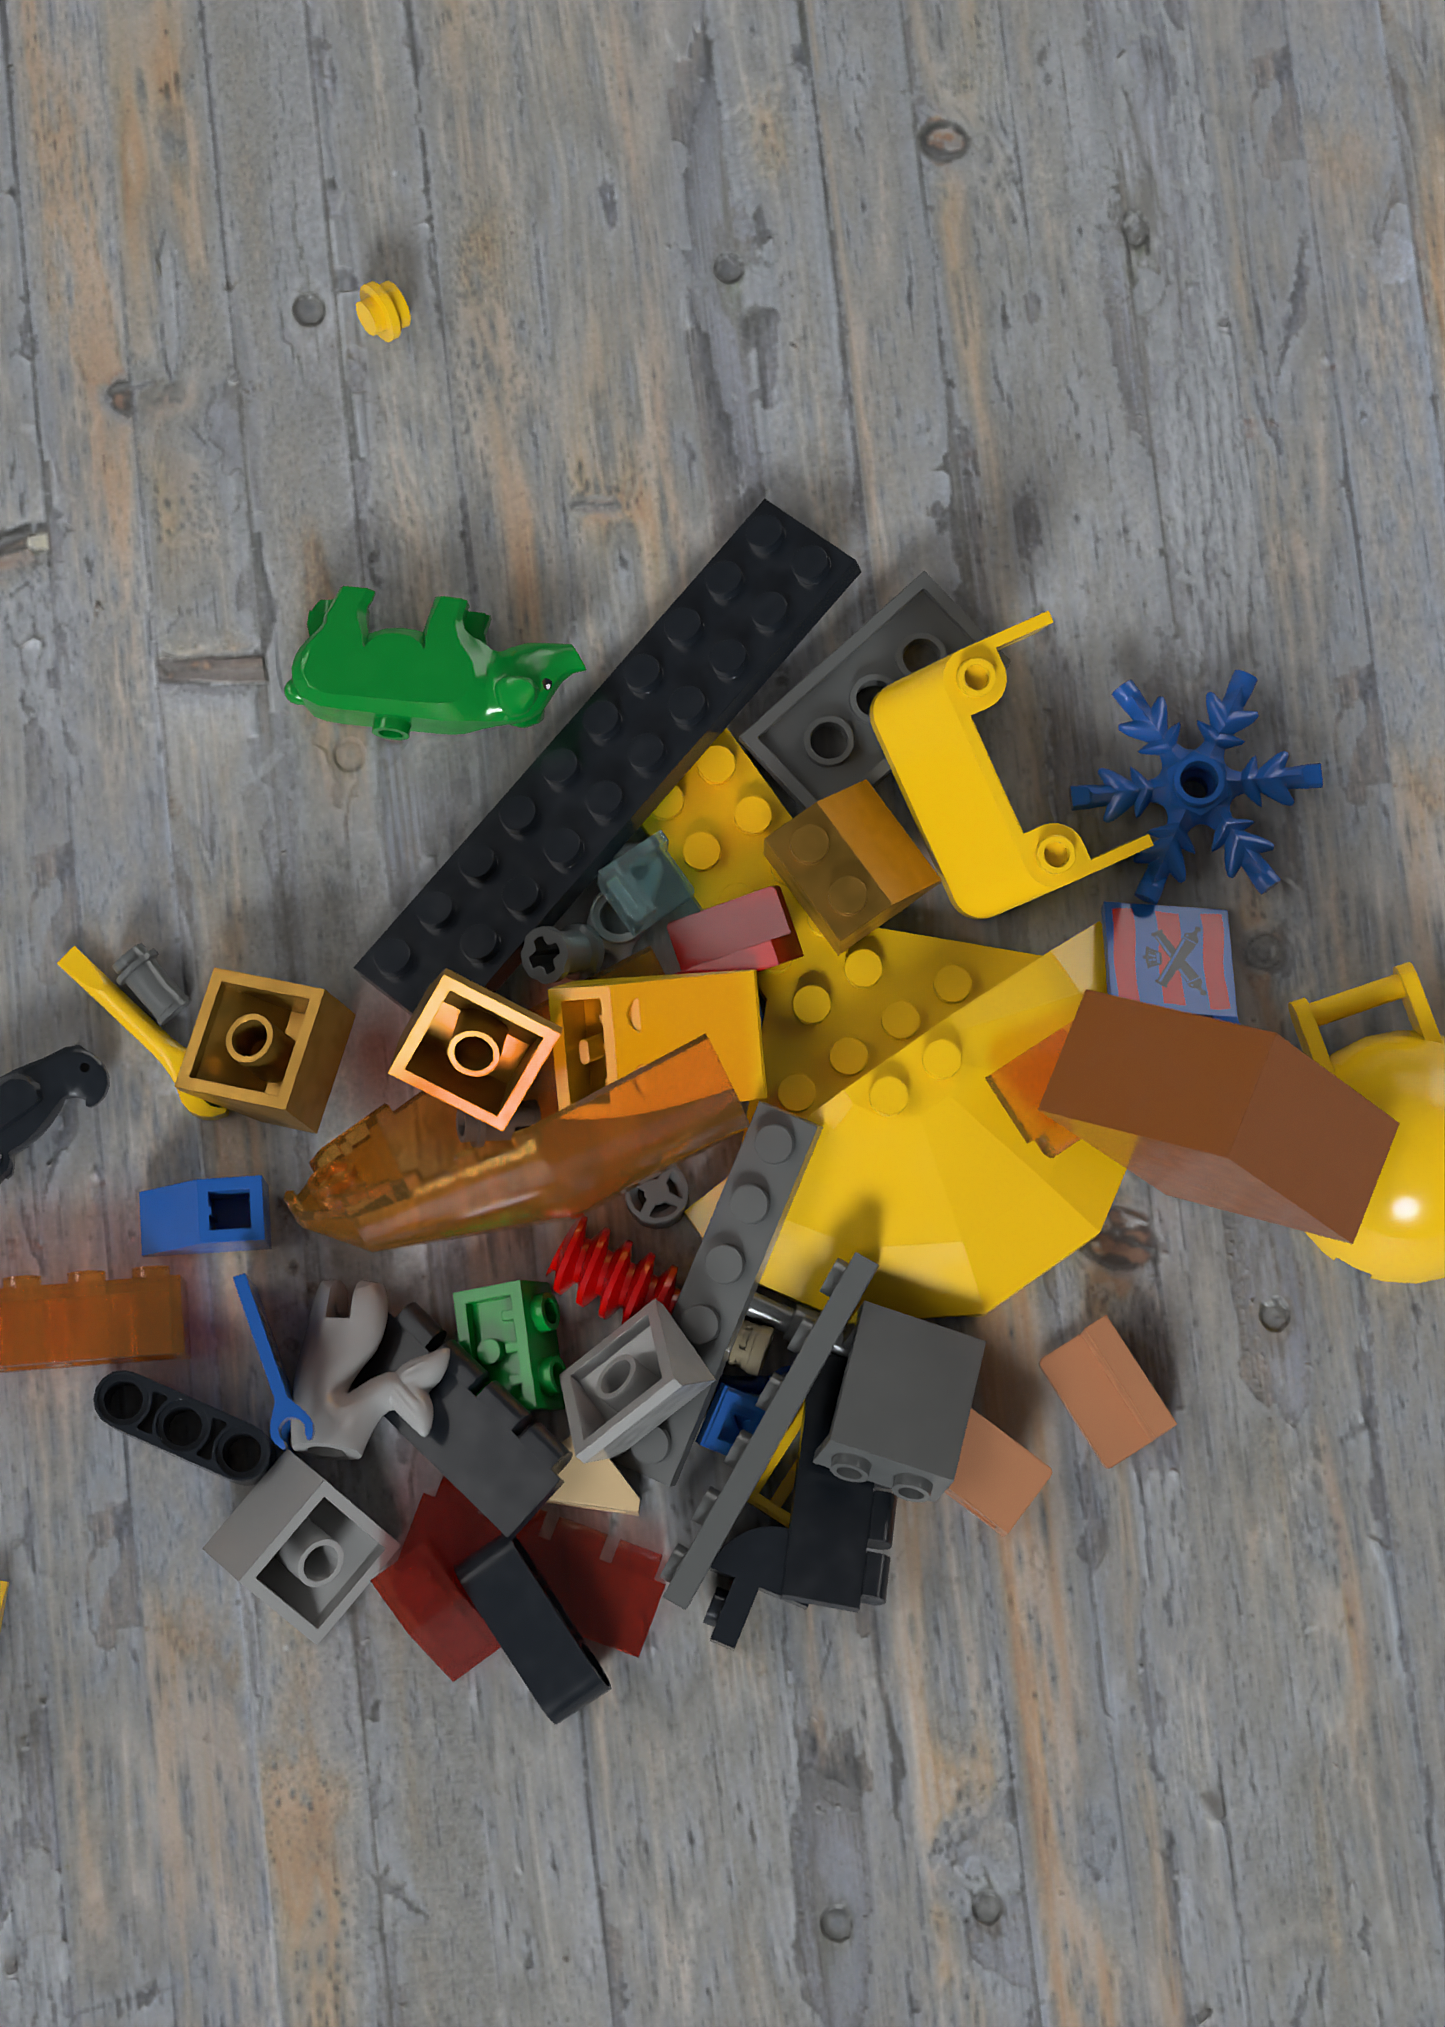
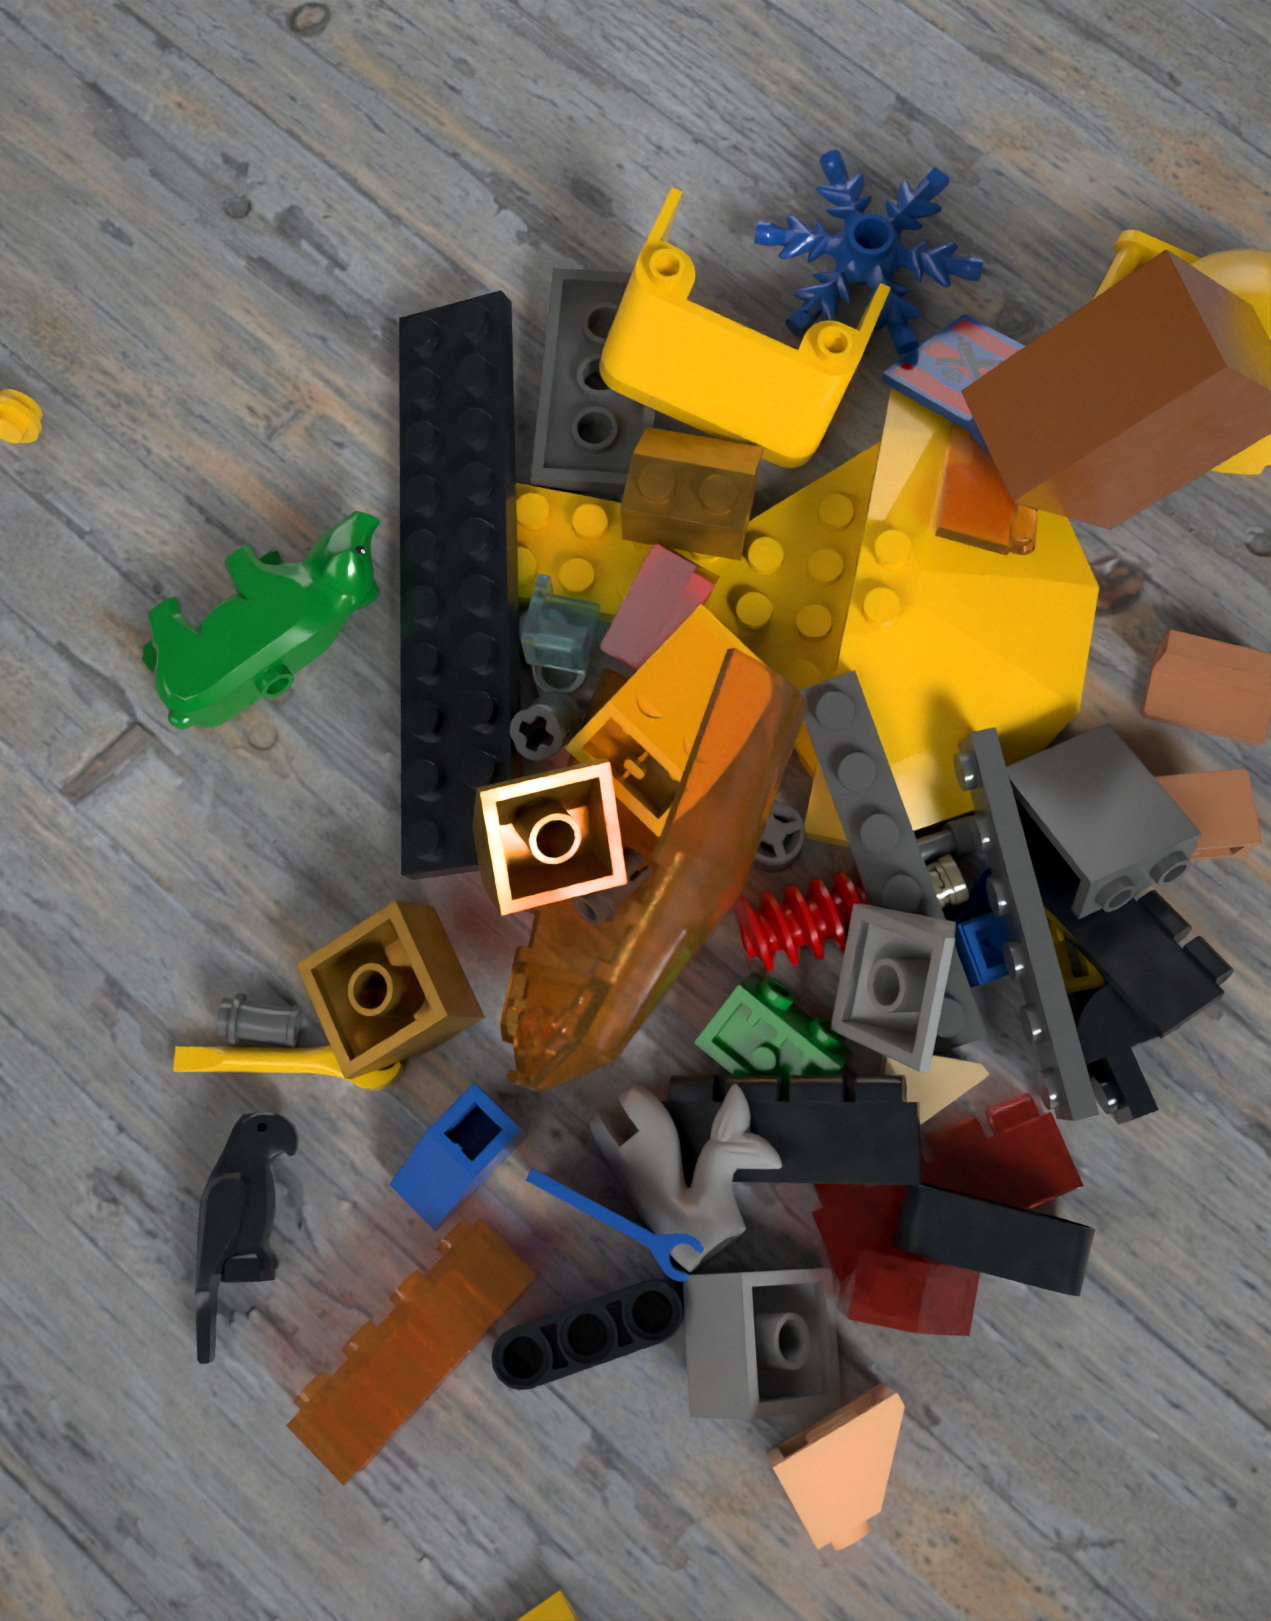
camera: 35 degrees left, 5 degrees down
none -> light nougat slope [766,1383,905,1551]

